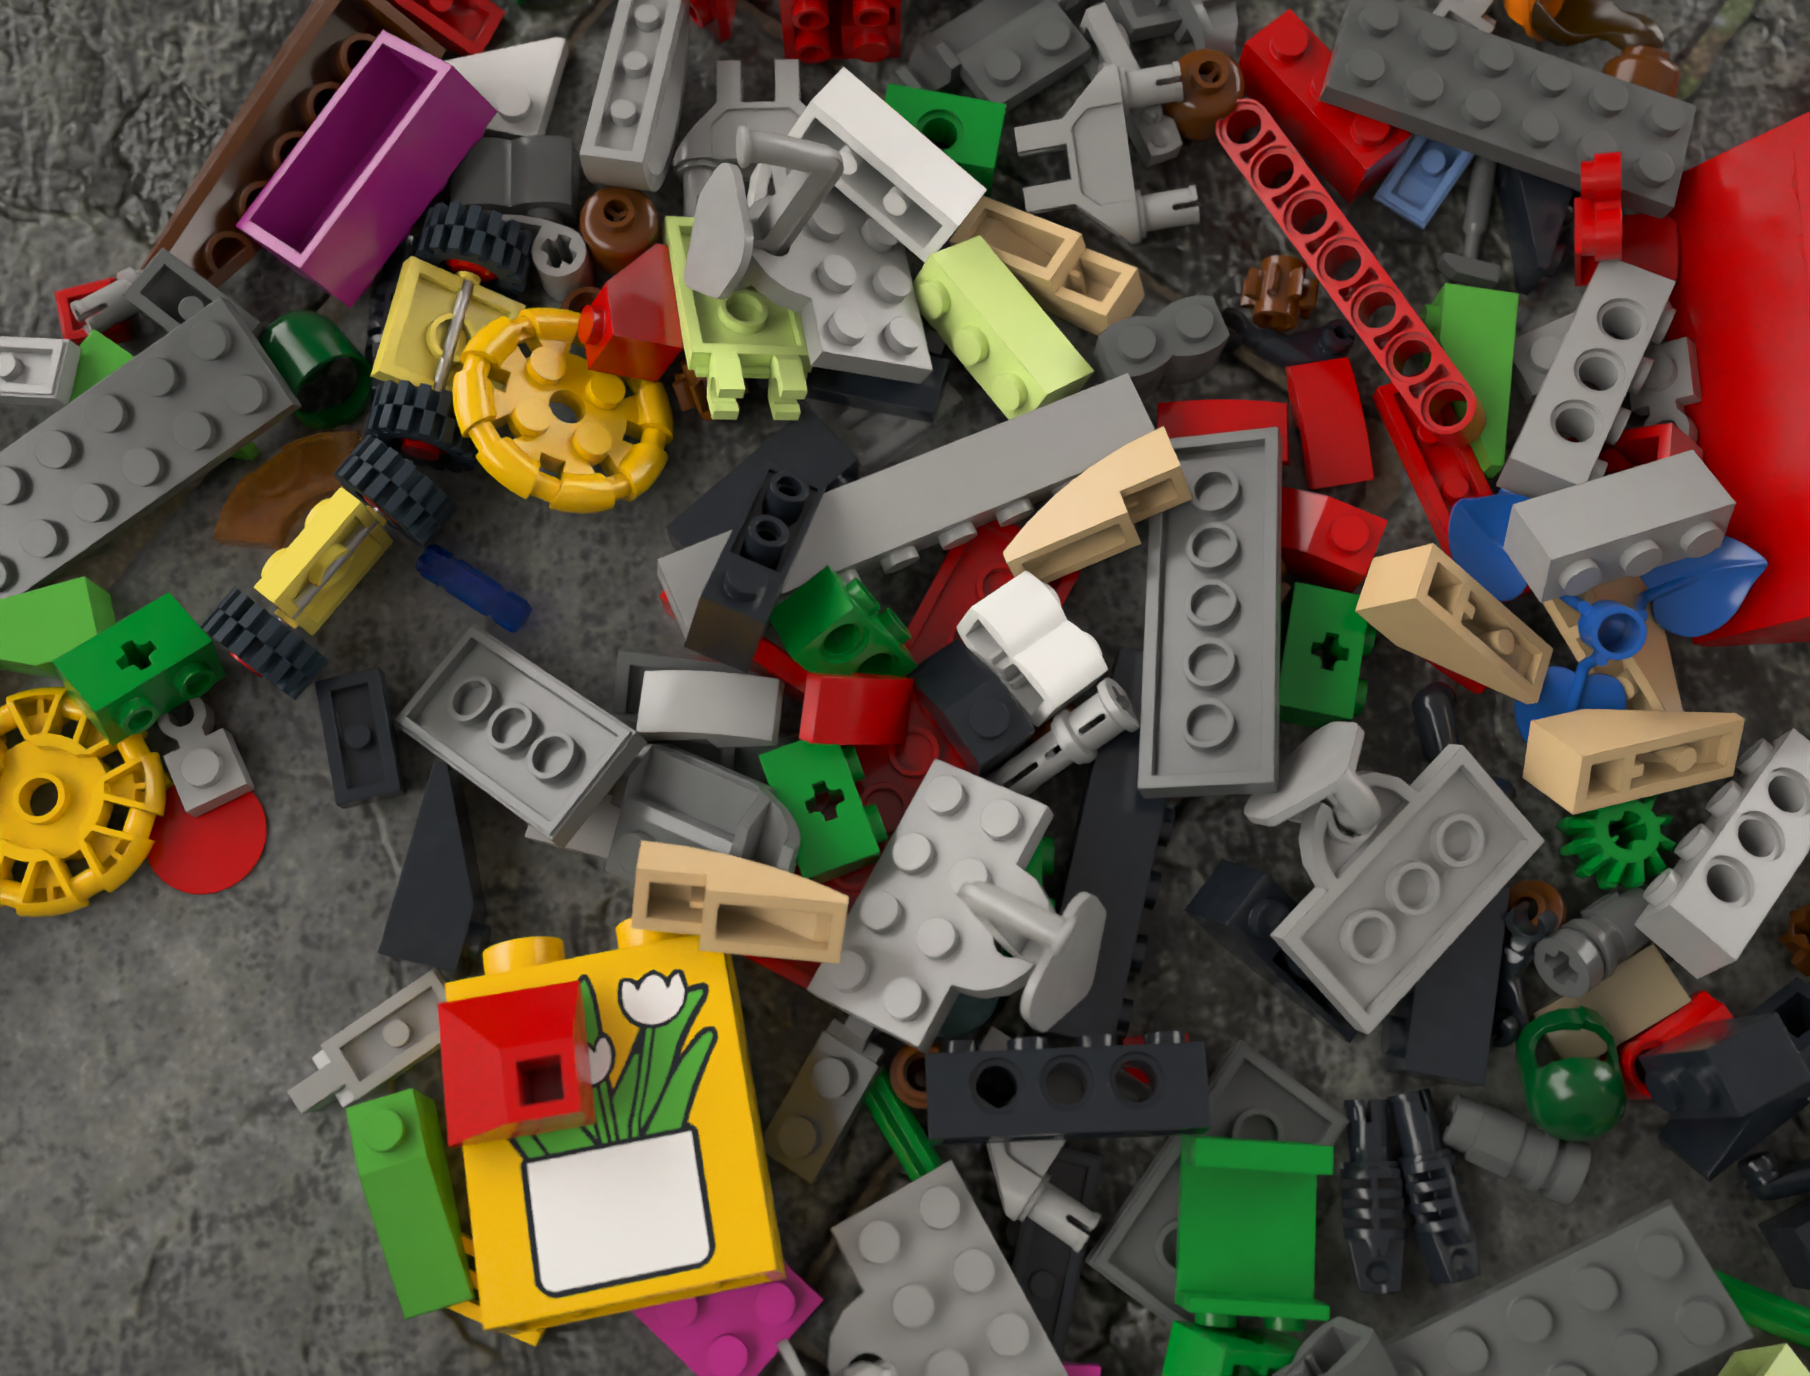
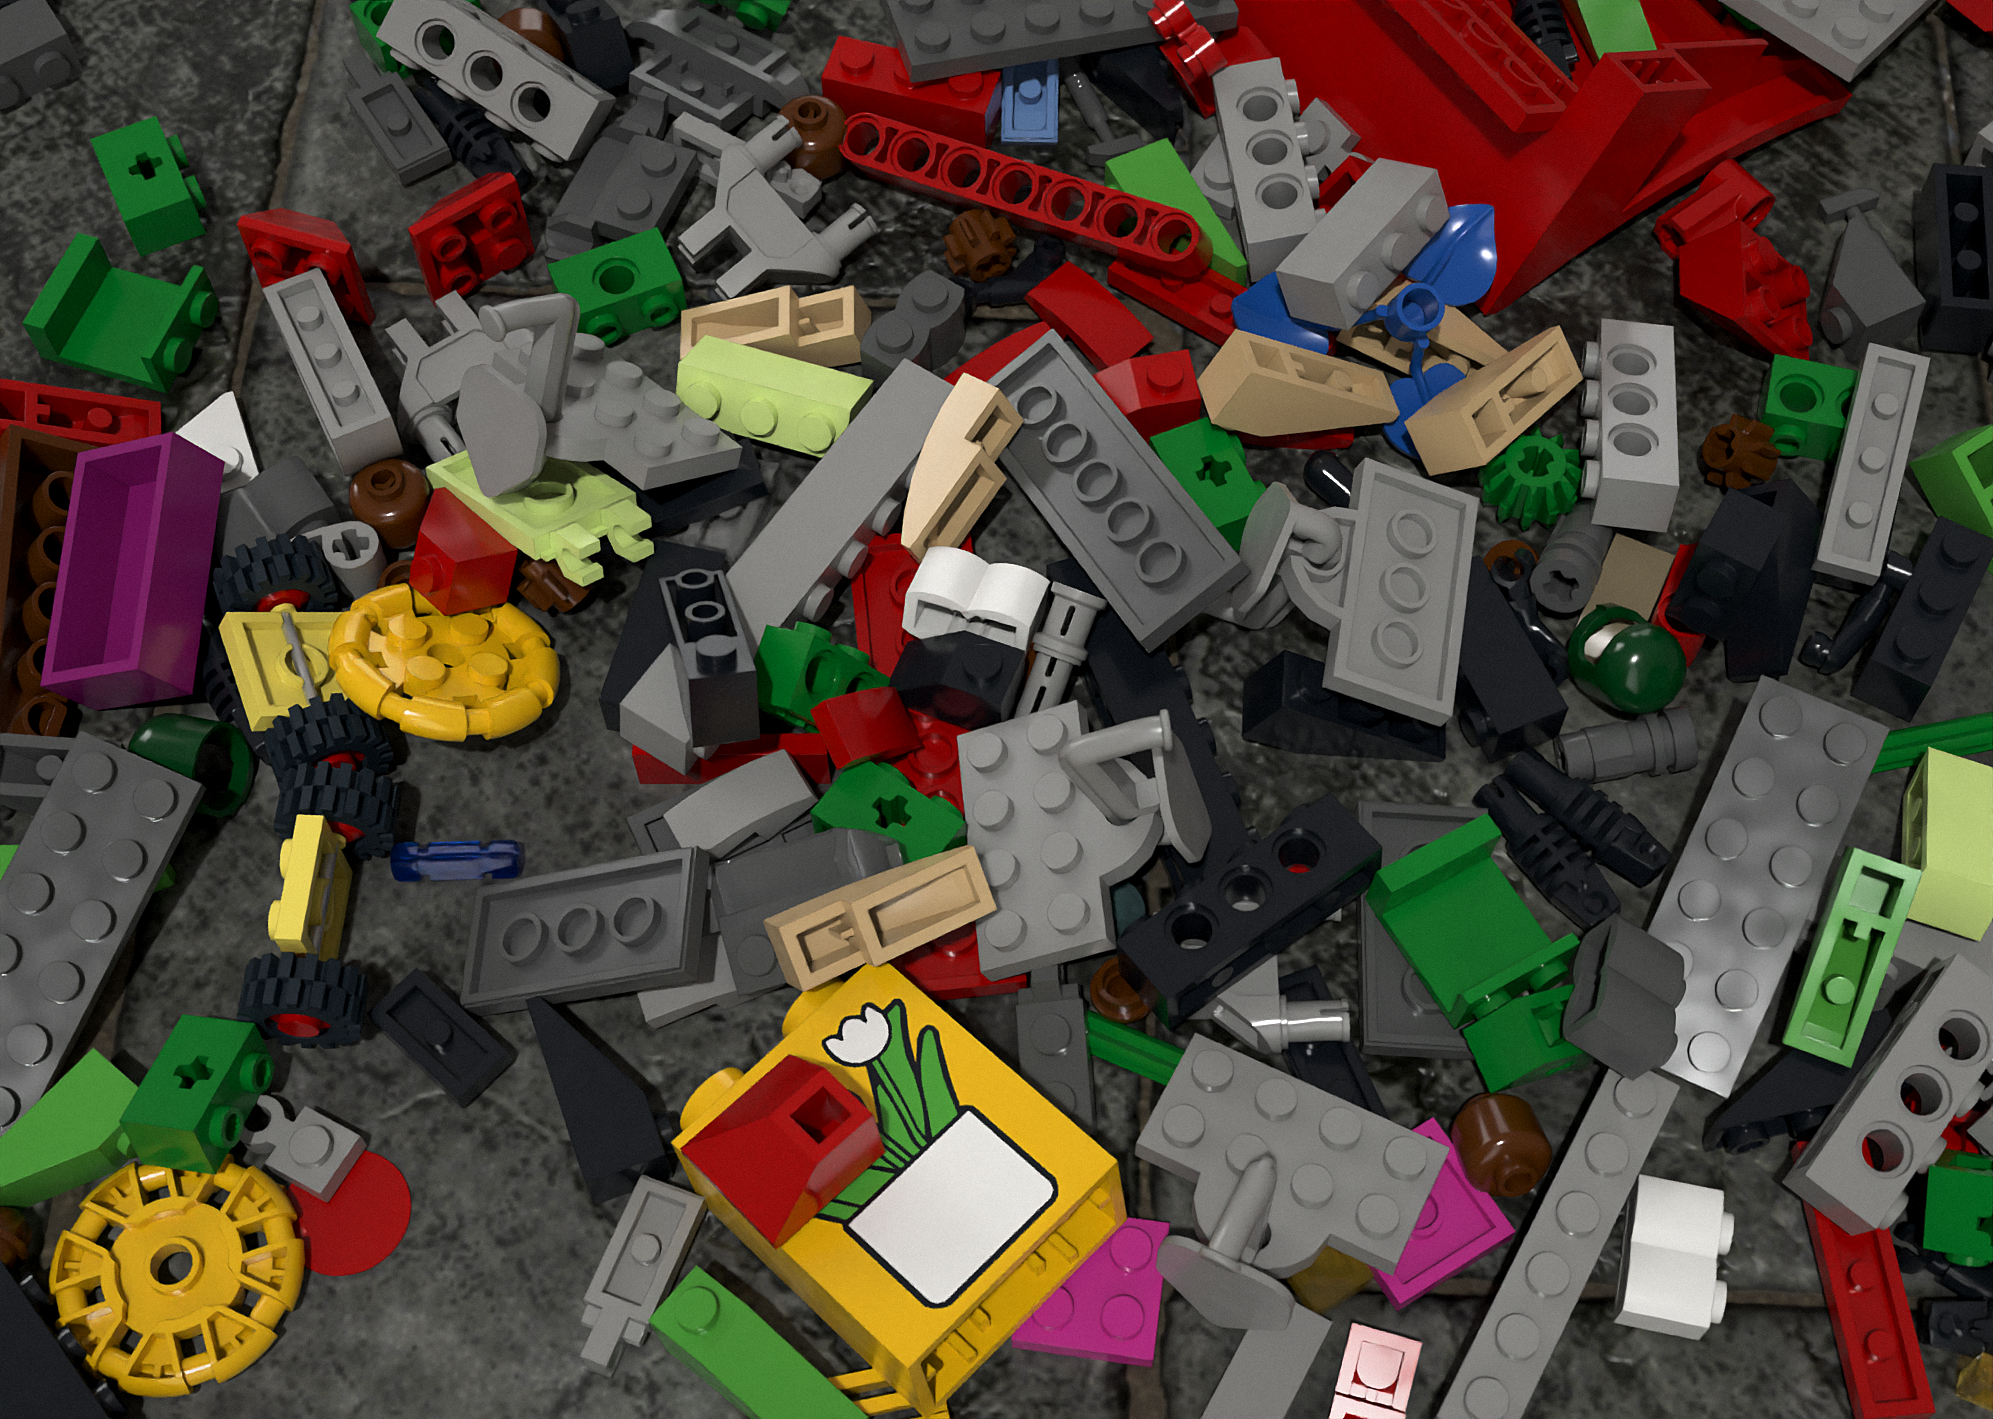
camera: 30 degrees left, 15 degrees down
clear orange tile [213,431,362,550] -> none
white brick [787,67,987,262] -> none

